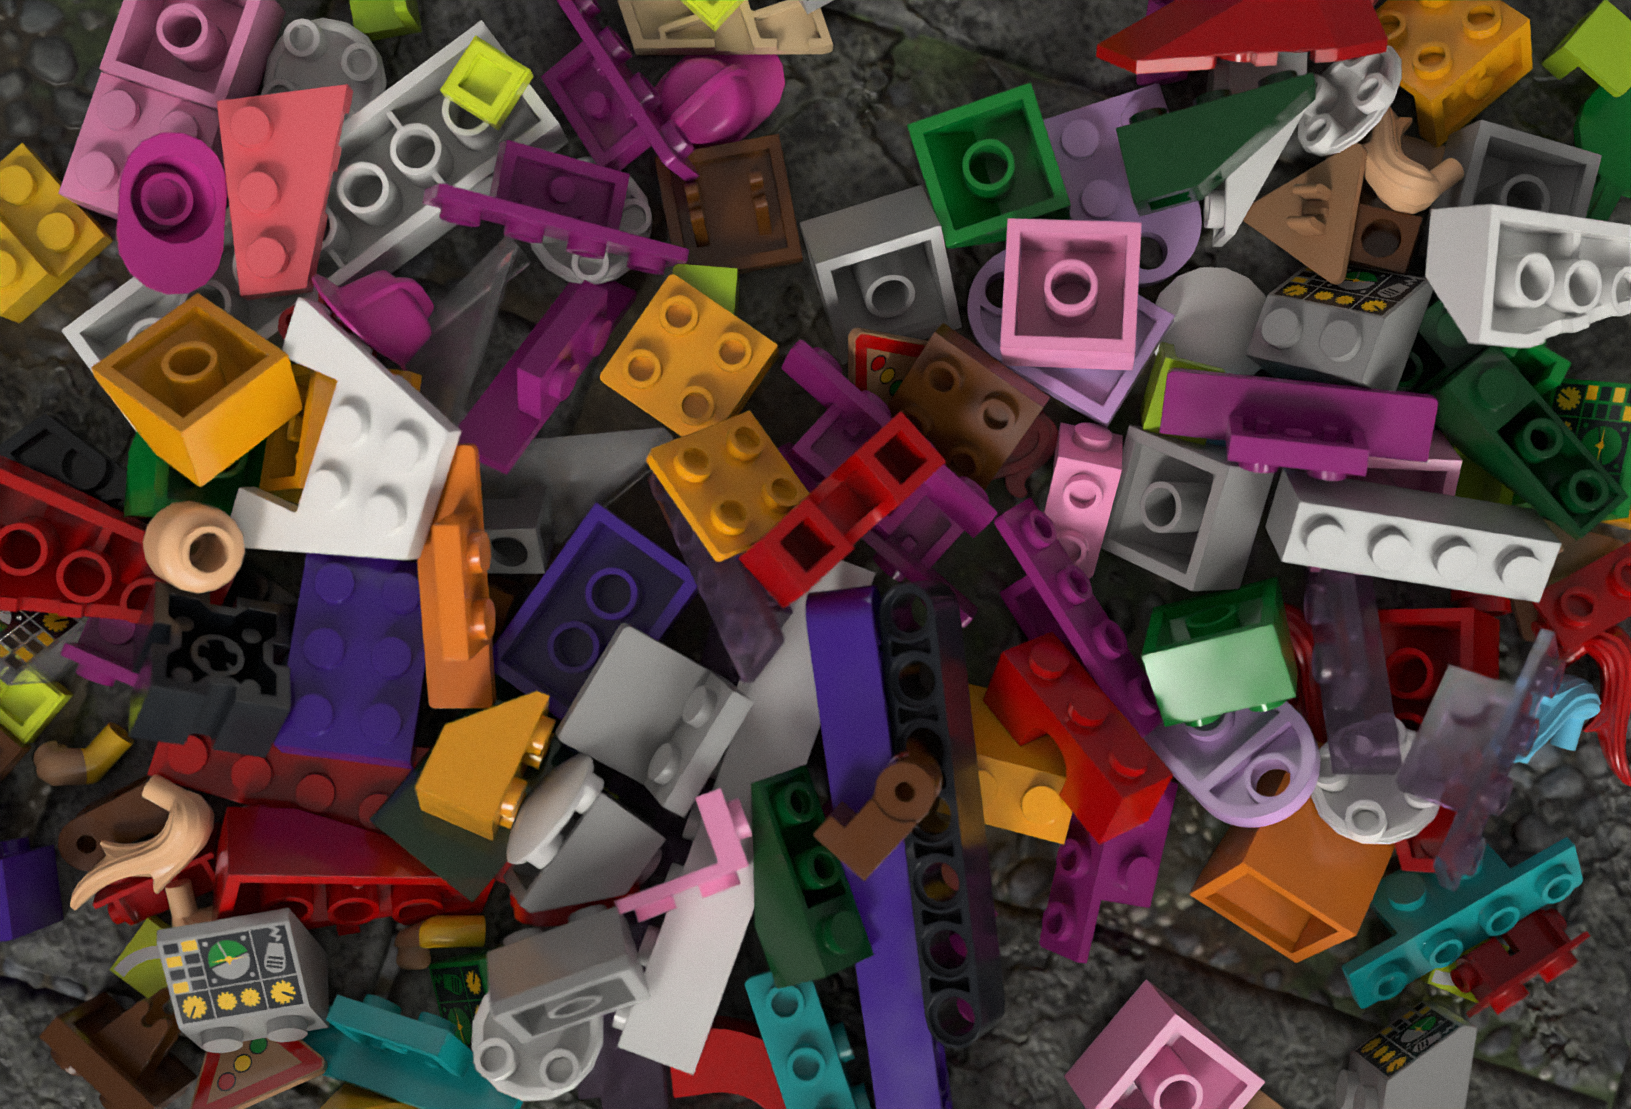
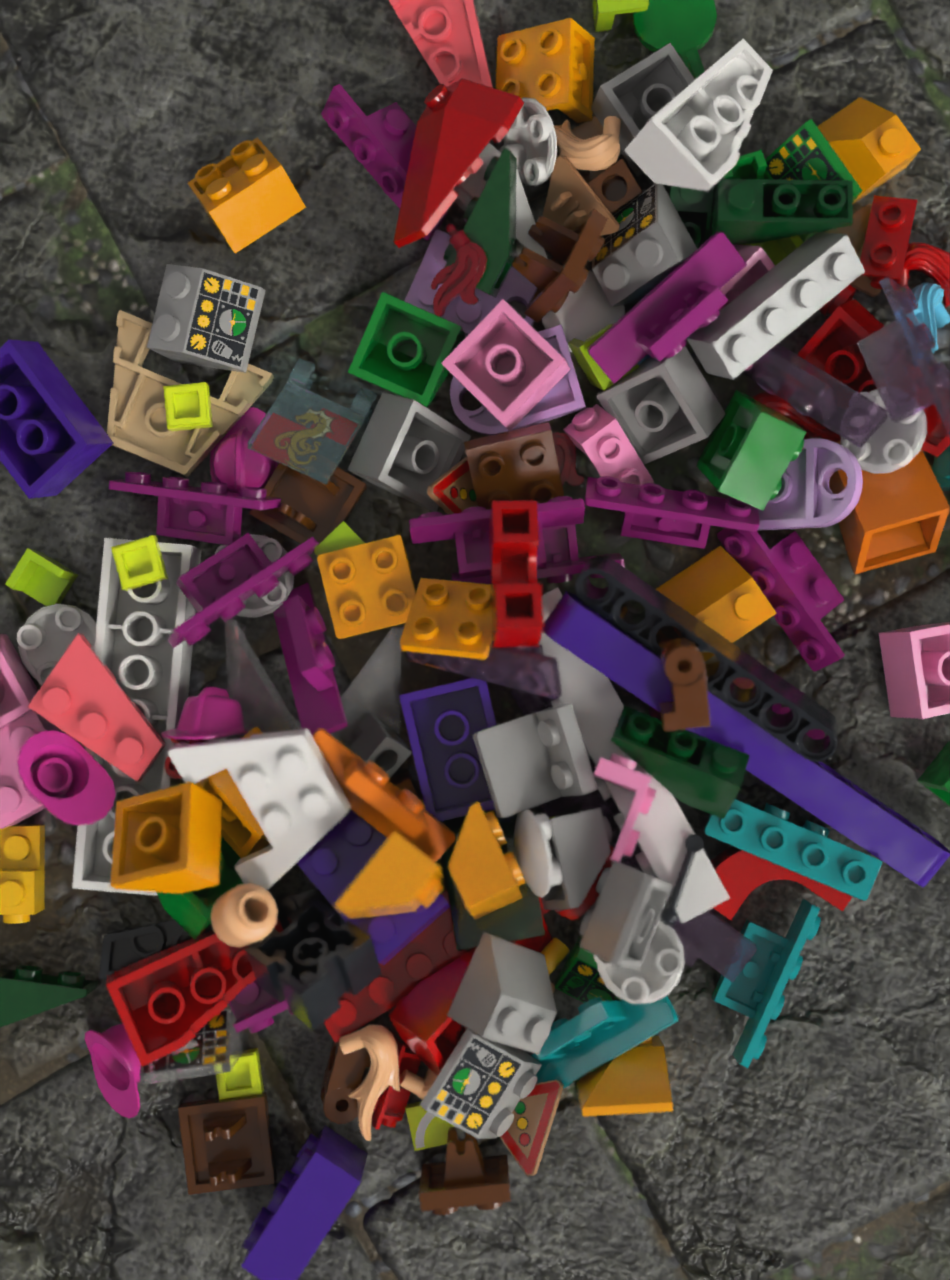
camera: 45 degrees left, 0 degrees up
arm [33,722,134,786] -> none
red arch [983,631,1174,845] -> none
none -> clear light blue flag [247,358,377,485]
none -> light orange slope [334,831,444,919]
none -> dark red piece [431,224,487,316]
none -> light grey slope [447,932,557,1054]
none -> reddish brown plate [512,209,608,323]
none -> black hinge [660,835,704,926]

